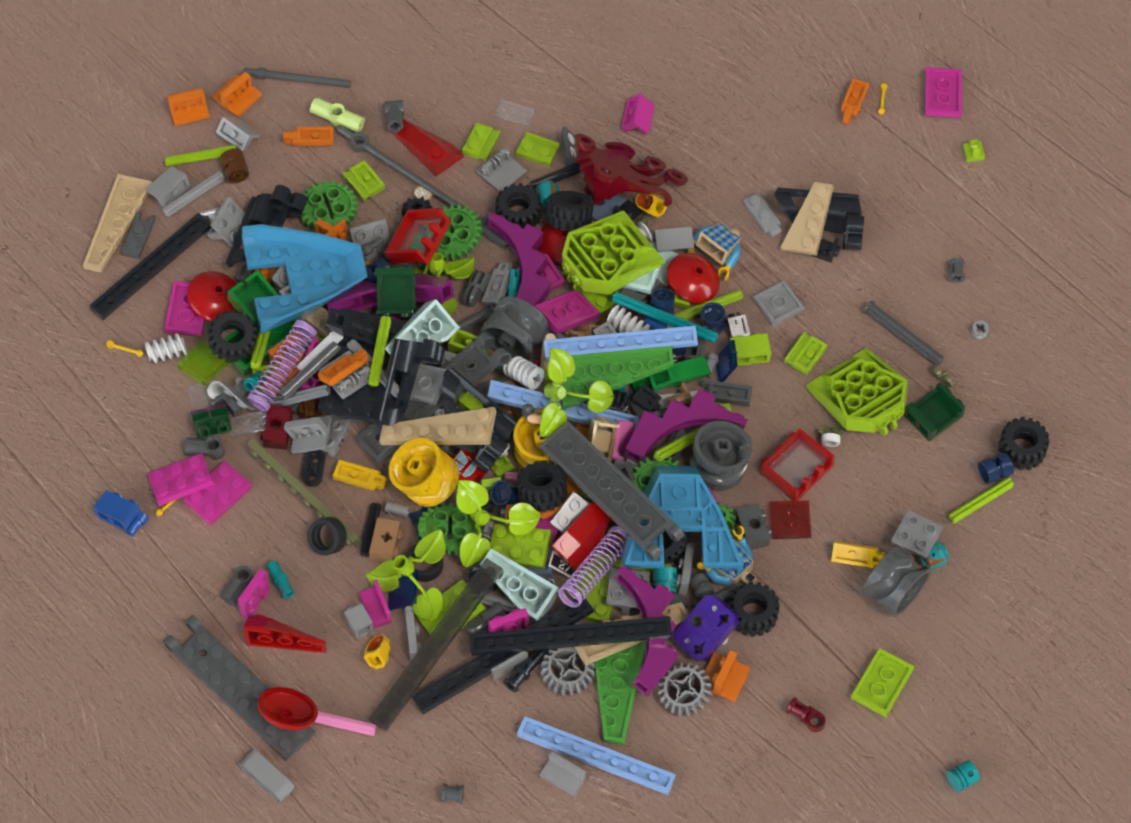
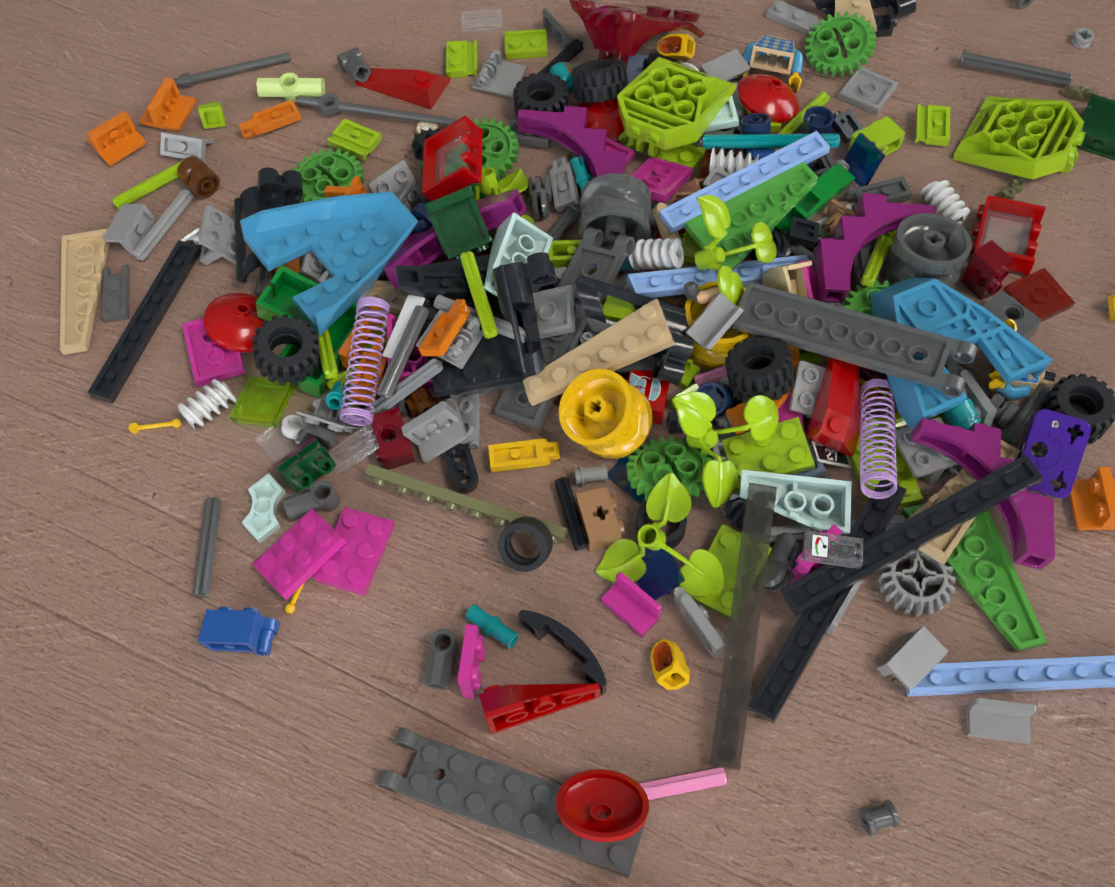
camera: 20 degrees left, 0 degrees up
light grey brick [344,603,374,639] -> none
black pin [503,649,553,692] -> none
light grey gear [658,662,712,717] -> none
white tile [821,433,840,447] -> none
none -> dark grey axle [193,497,221,598]
none -> lime tile [198,101,227,129]
none -> light aqua tile [242,473,286,544]
none -> black slope [518,610,607,695]
none -> light grey panel [685,292,744,350]
none -> clear tile [803,530,863,569]
none -> bright green gear [804,11,877,78]
none -> light grey panel [876,626,948,690]
none -> white piece [920,180,970,225]
none -> dark red brick [961,240,1013,300]

